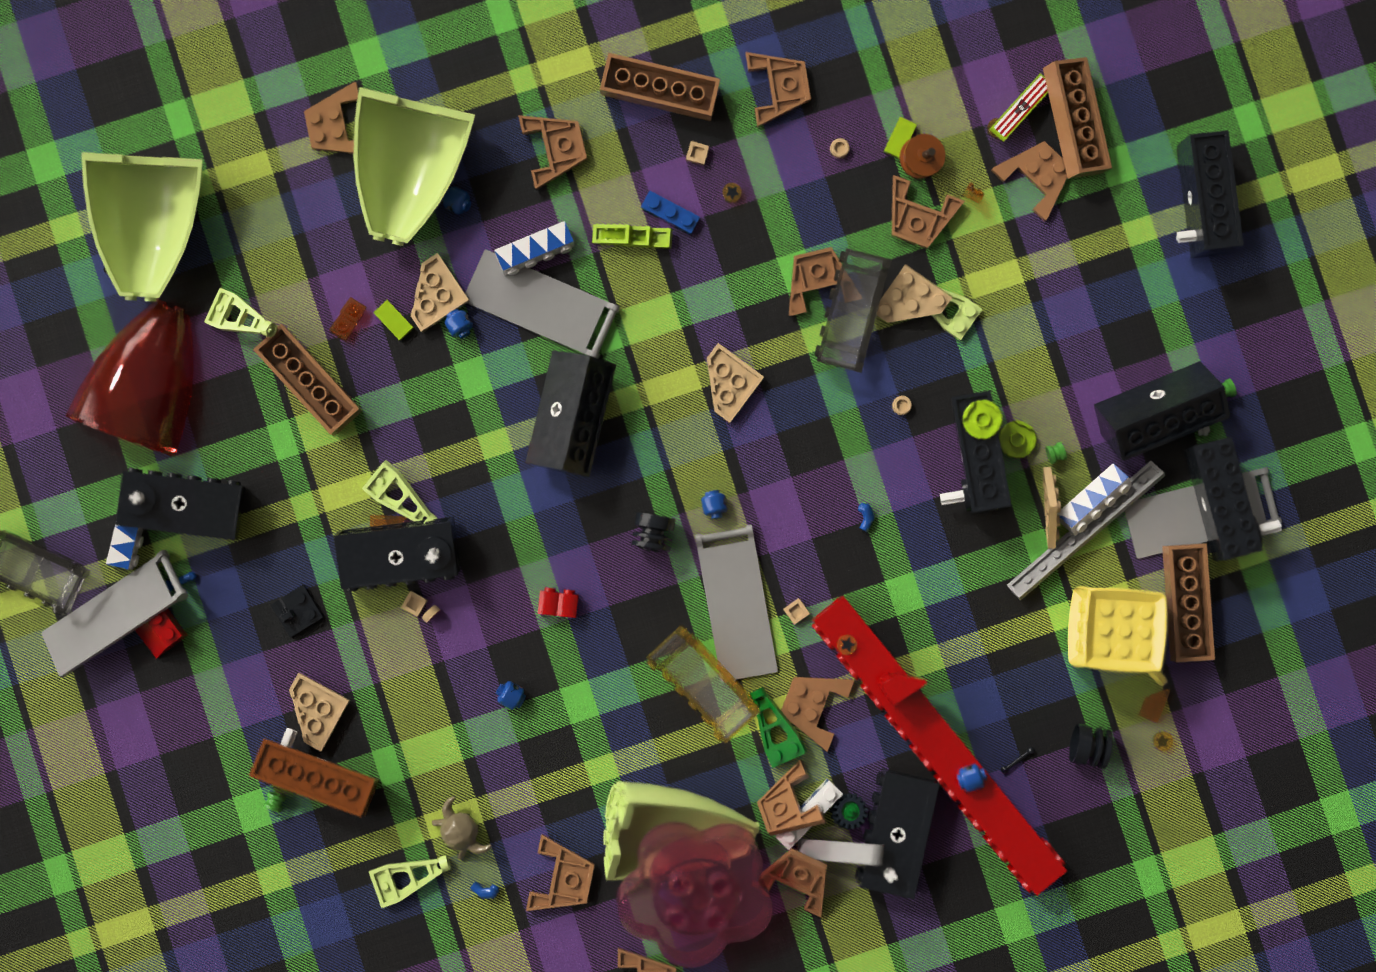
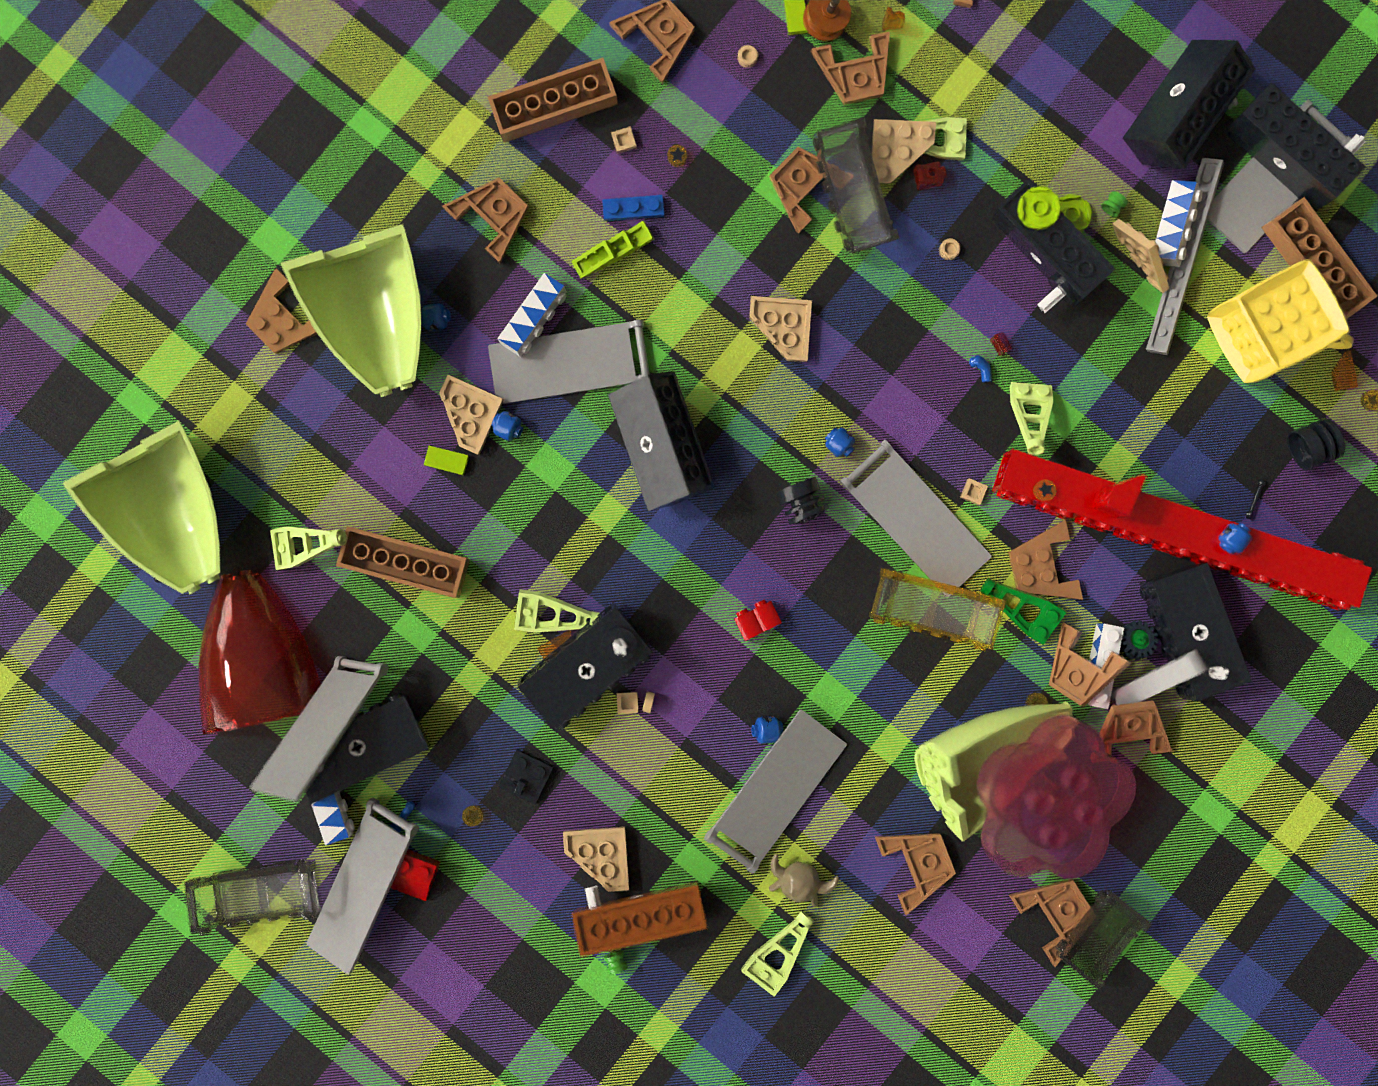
camera: 25 degrees left, 0 degrees up
clear orange slope [329,297,367,342] -> none
blue arm [470,881,500,899] -> none
none -> light grey flag [250,656,388,802]
none -> clear yellow tile [462,805,484,827]
none -> light grey flag [704,710,847,874]
none -> clear red brick [913,161,946,191]
none -> clear red slope [990,332,1012,356]
none -> yellowish green plate [1010,382,1053,455]
none -> clear yellow tile [1025,692,1048,706]

